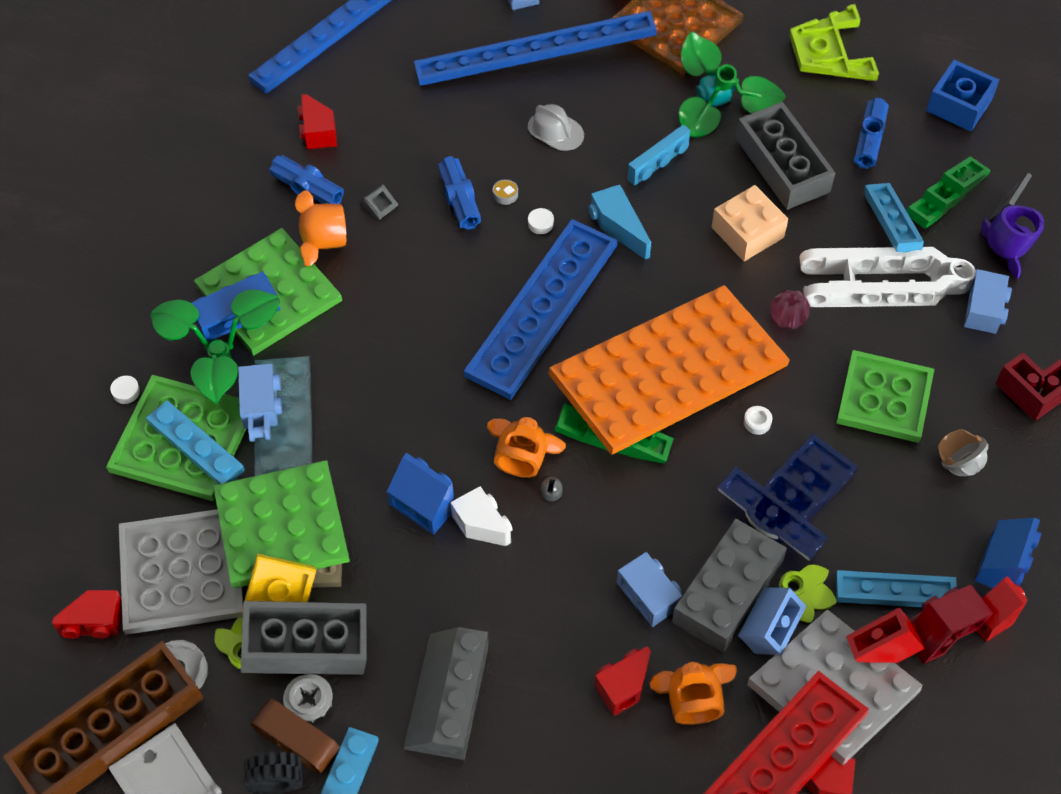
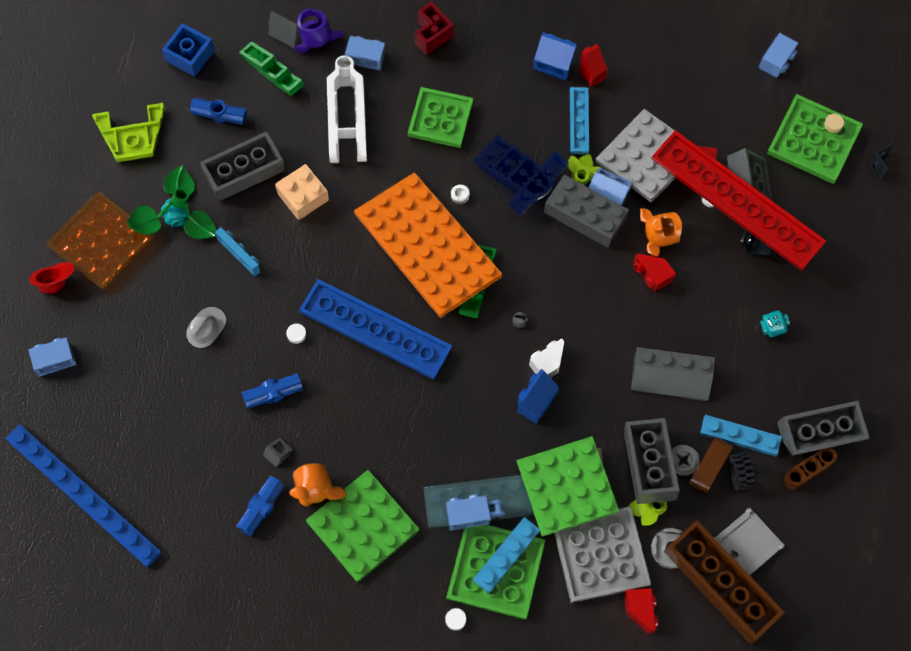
camera: 95 degrees left, 10 degrees up
green plant [150,289,280,404] -> none
blue brick [192,271,280,342] -> none
yellow tile [242,554,316,613] -> none
red slope [298,94,337,149] -> none
blue plate [414,11,656,86] -> none
orange piece [487,417,566,478] -> none
tile [493,180,518,205] -> none
dark azure slope [588,185,651,259] -> none
medium blue brick [617,552,683,627] -> none
clear pink piece [770,289,810,329] -> none
red slope [846,608,924,663] -> none
dark azure plate [864,183,924,252] -> none
dark red brick [910,585,993,664] -> none
piece [938,429,988,476] -> none

